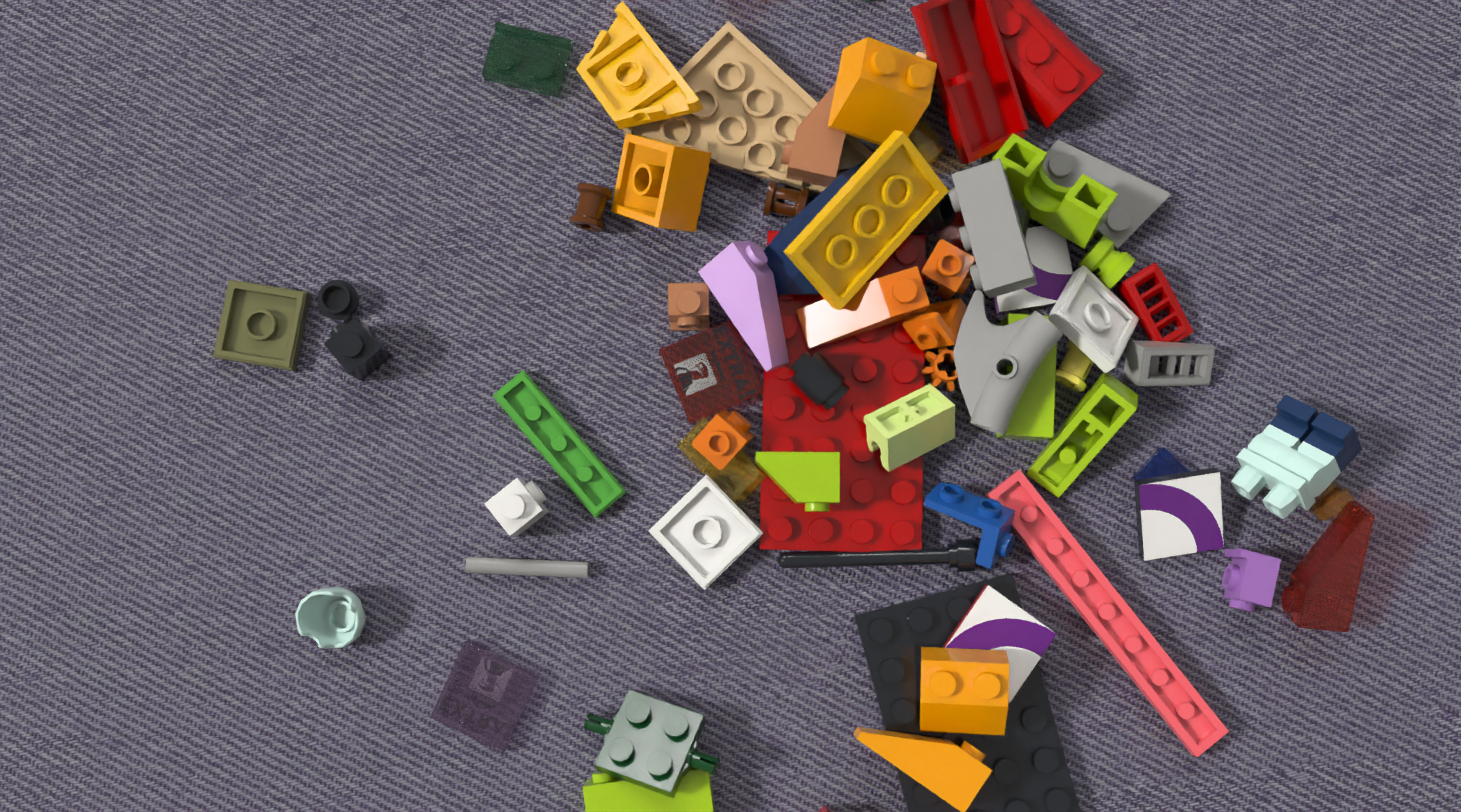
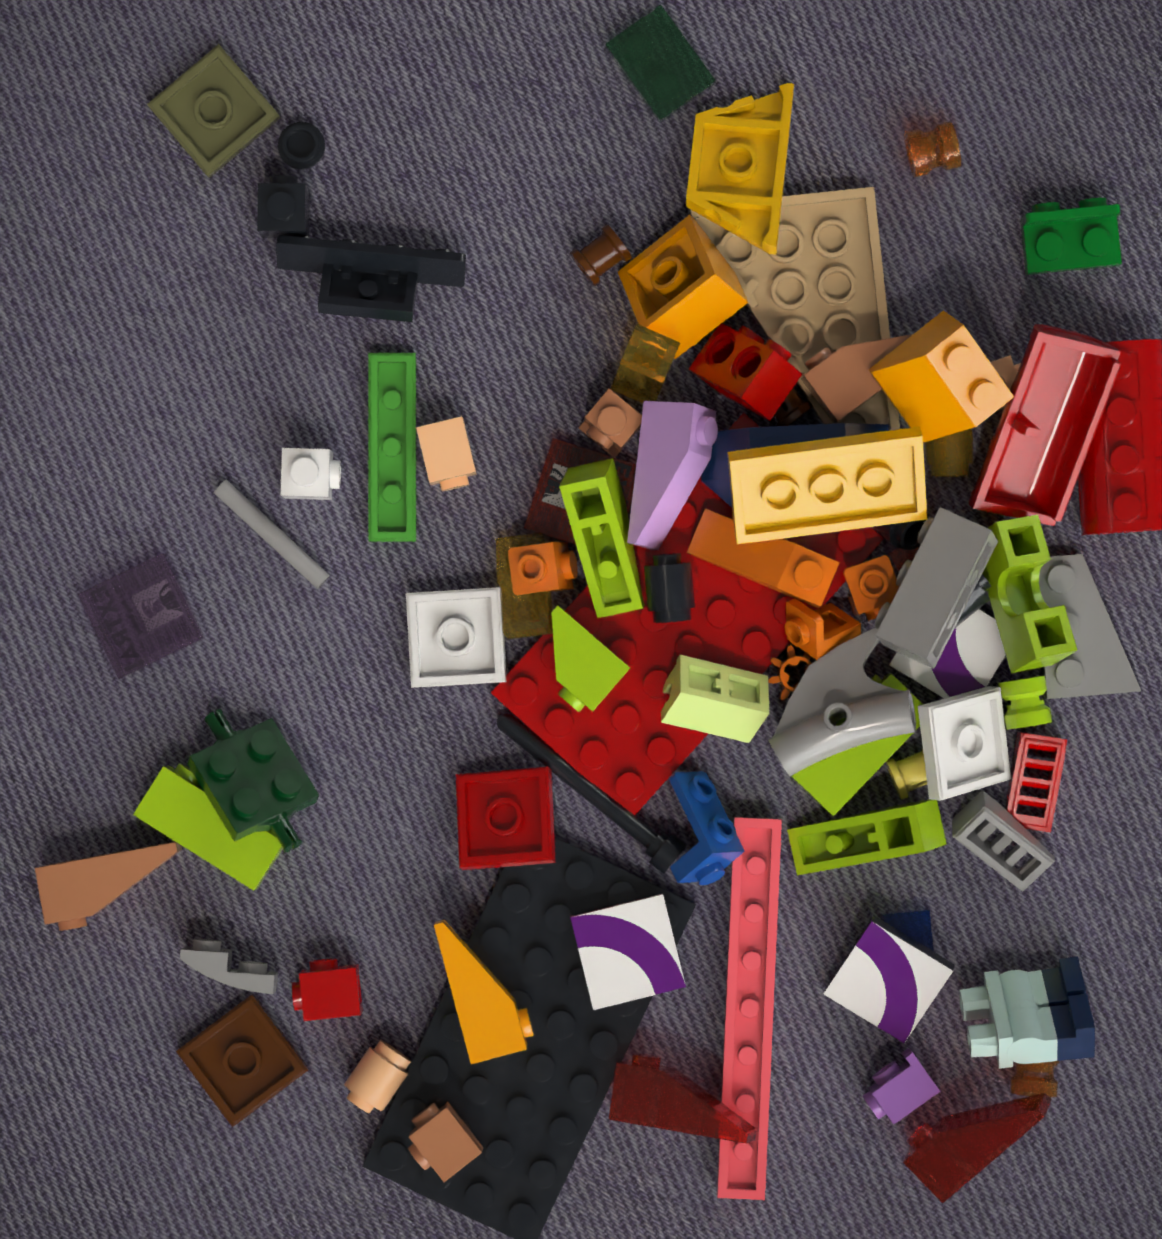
camera: 35 degrees right, 5 degrees up
light aqua hair [295,587,366,649] -> none
light orange slope [919,647,1009,735] -> none
none -> black bracket [276,235,466,322]
none -> light nougat brick [416,416,477,491]
none -> red tile [456,766,556,870]
none -> lime slope [559,458,644,618]
none -> clear red slope [609,1053,759,1144]
none -> clear yellow slope [610,324,680,403]
none -> red brick [689,323,802,421]

